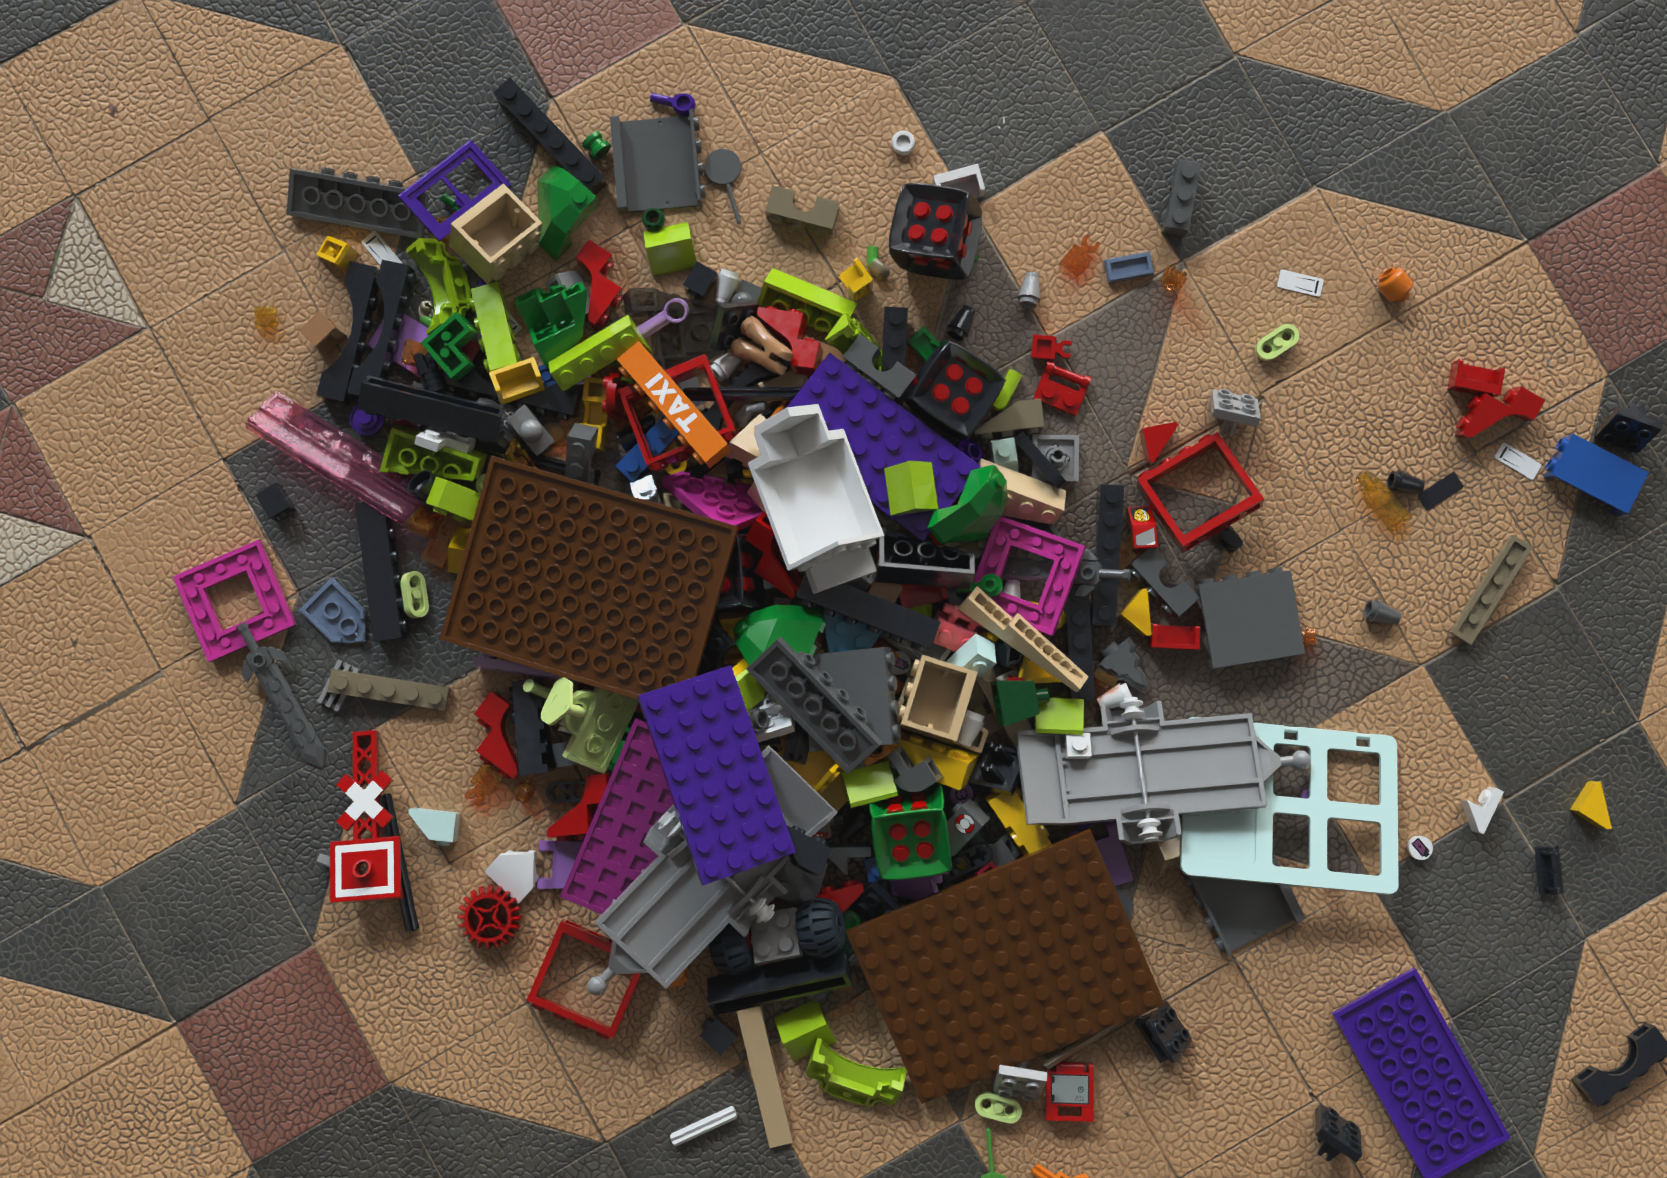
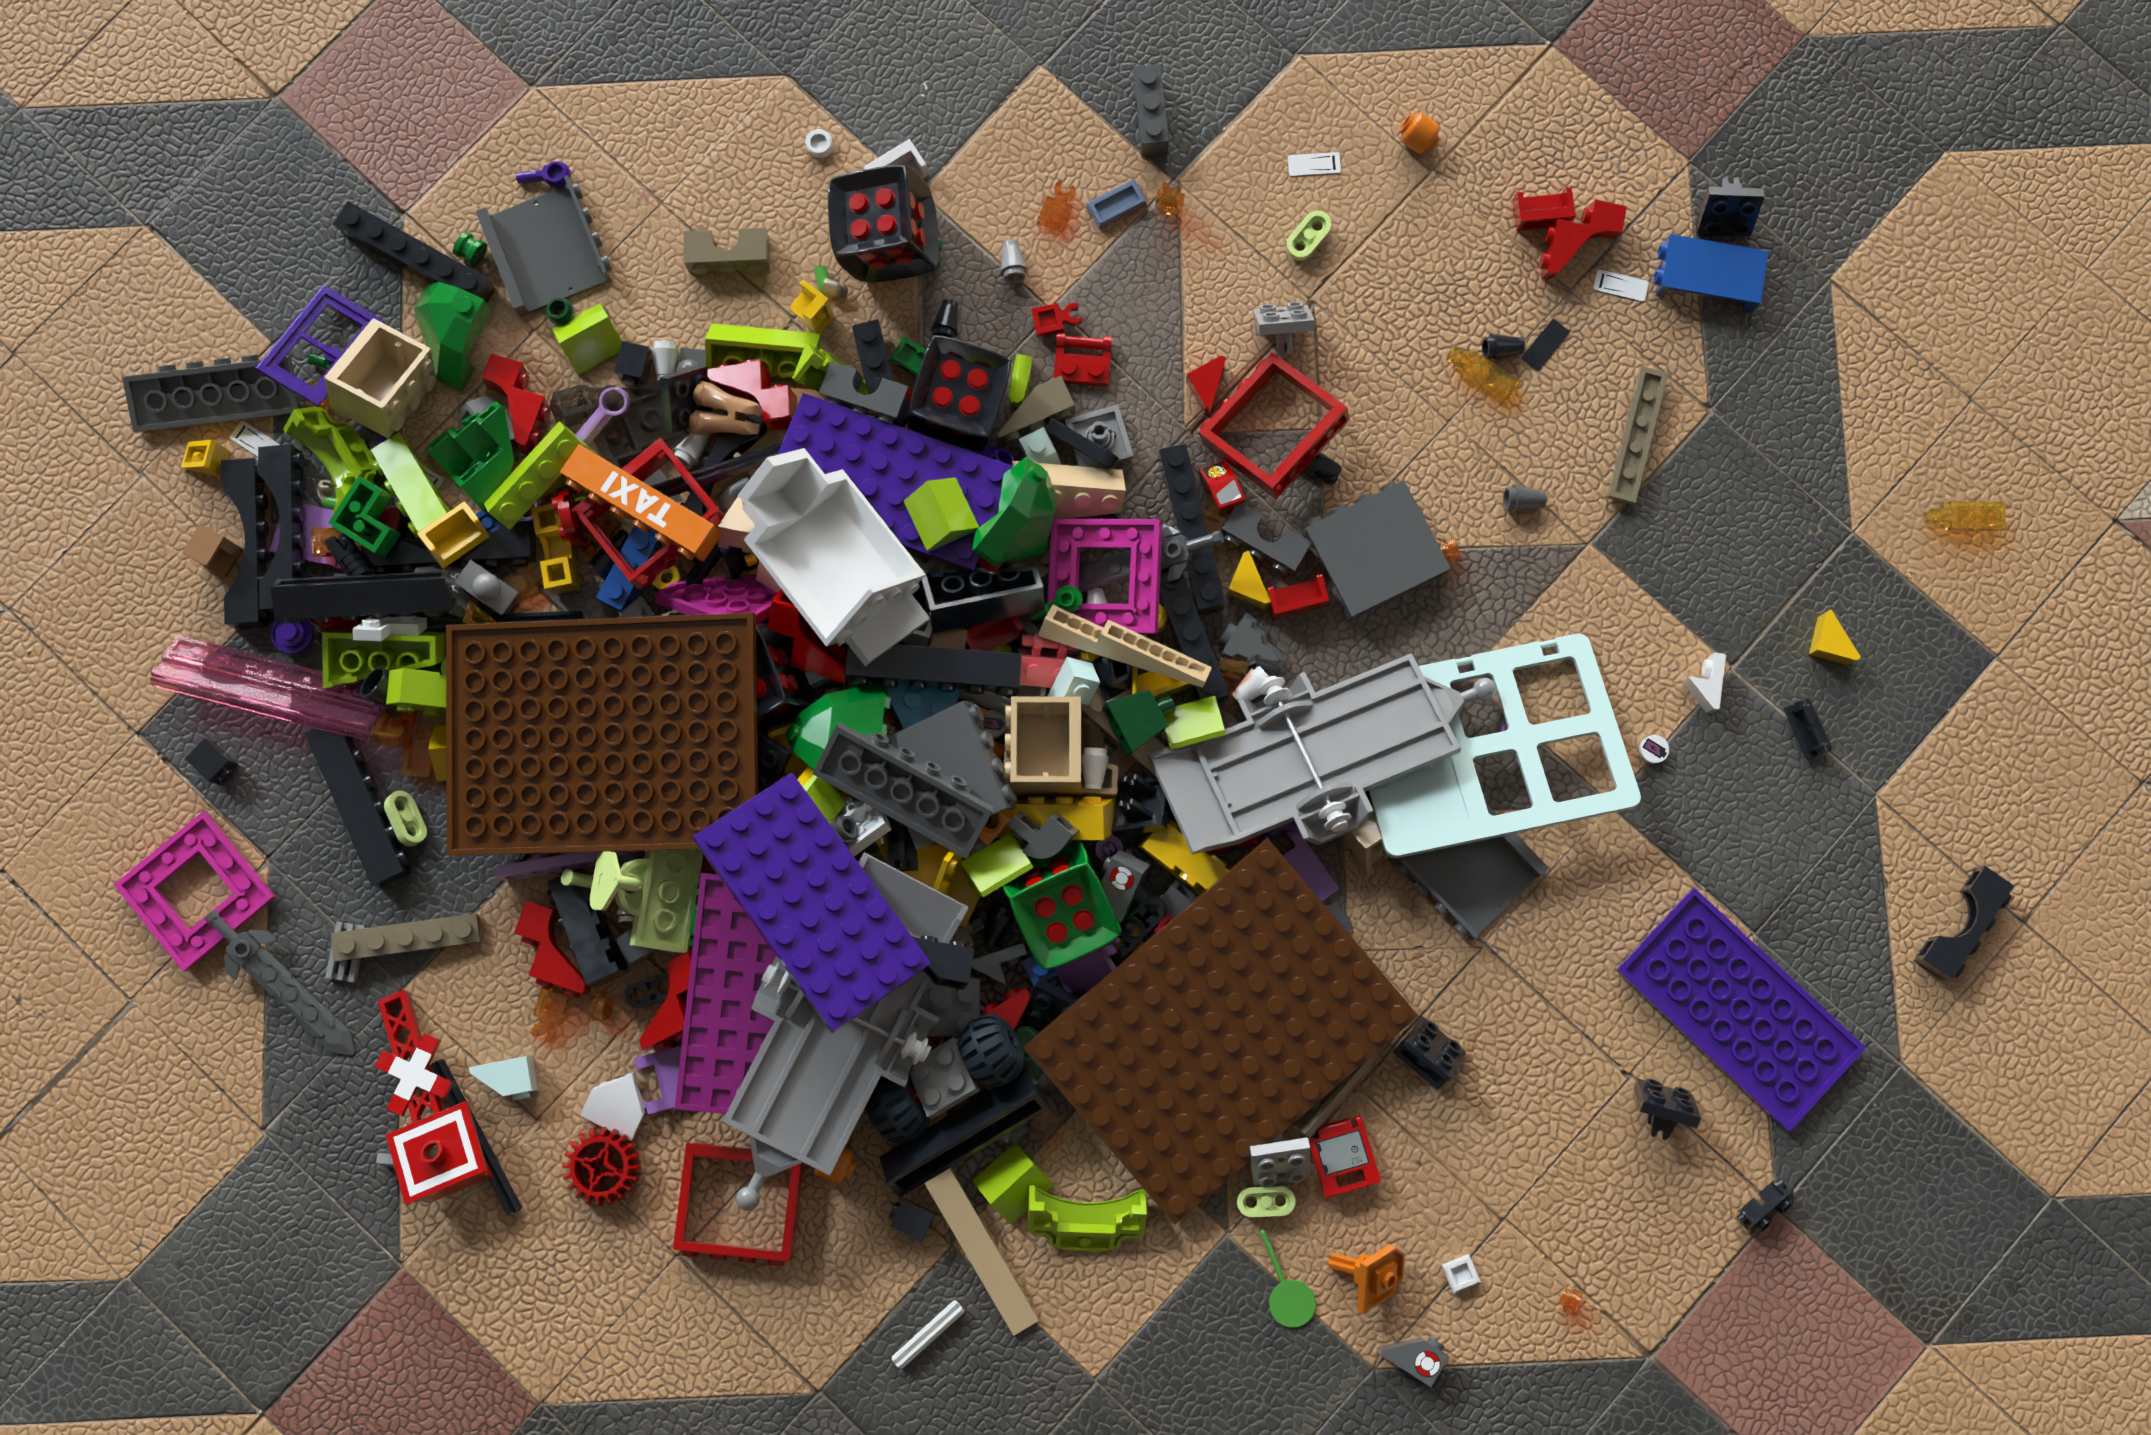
camera: 20 degrees left, 5 degrees down
clear yellow plate [254,306,278,329] -> none
sand blue tile [299,577,365,643] -> none
dark grey arch [565,423,598,485] -> none
dark grey piece [704,149,741,224] -> none
white plate [1065,733,1092,759] -> none

